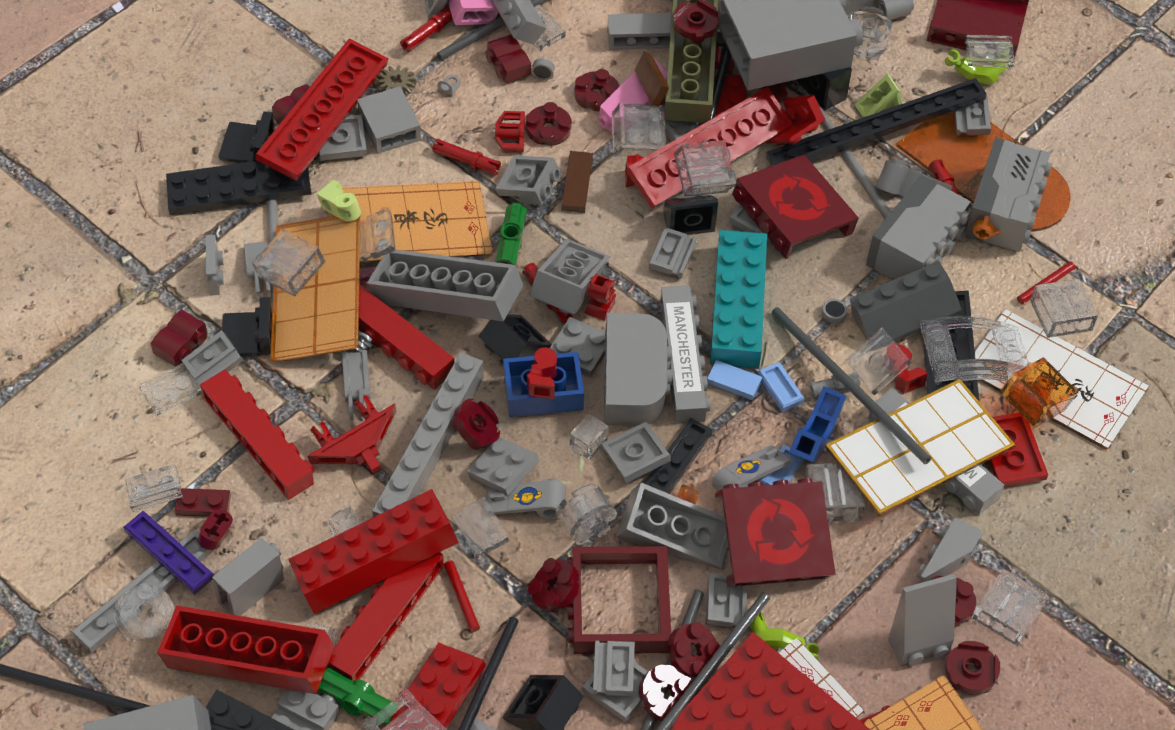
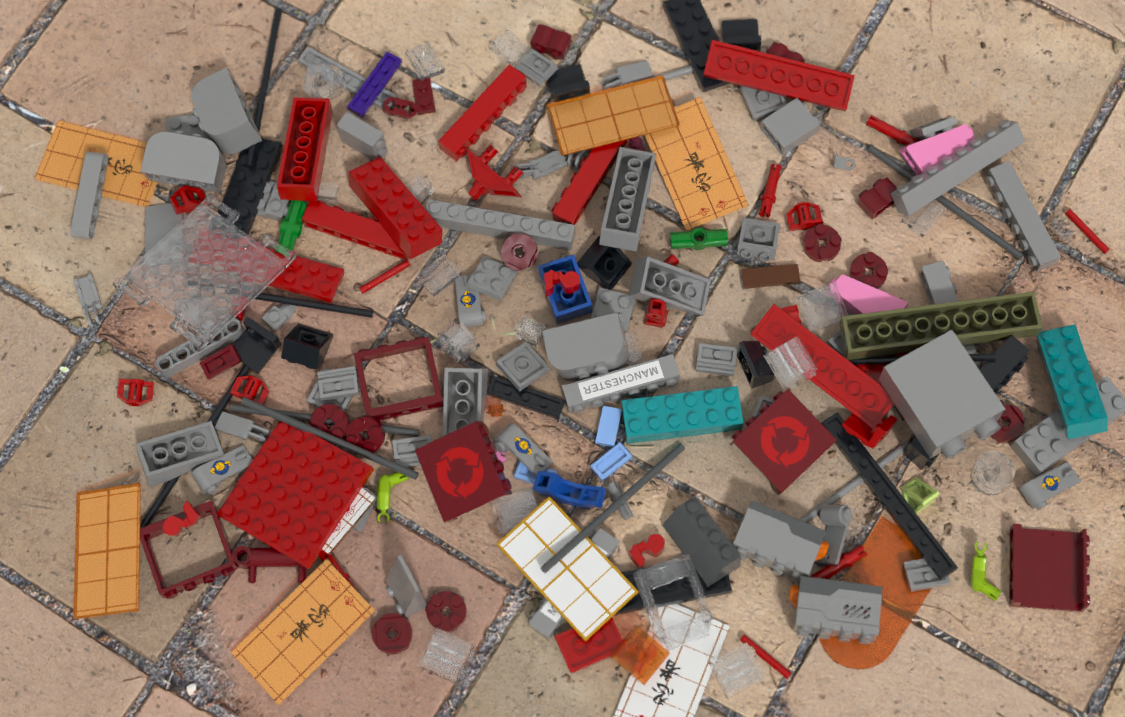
camera: 85 degrees right, 15 degrees up
light grey plate [205,235,224,295] -> none
clear brick [252,229,326,297] -> none
yellowish green leg [316,180,361,222] -> none
clear plate [360,208,396,263] -> none
dark tan gear [376,65,417,94] -> none
dark red plate [528,558,579,612] -> none
tile [531,59,555,80] -> none
reddish brown tile [635,51,669,107] -> none
dark red plate [673,0,719,43] -> none
tile [822,299,847,324] -> none
clear tile [845,328,912,395] -> none
light grey slope [916,518,983,583] -> none
clear plate [965,35,1015,67] -> none

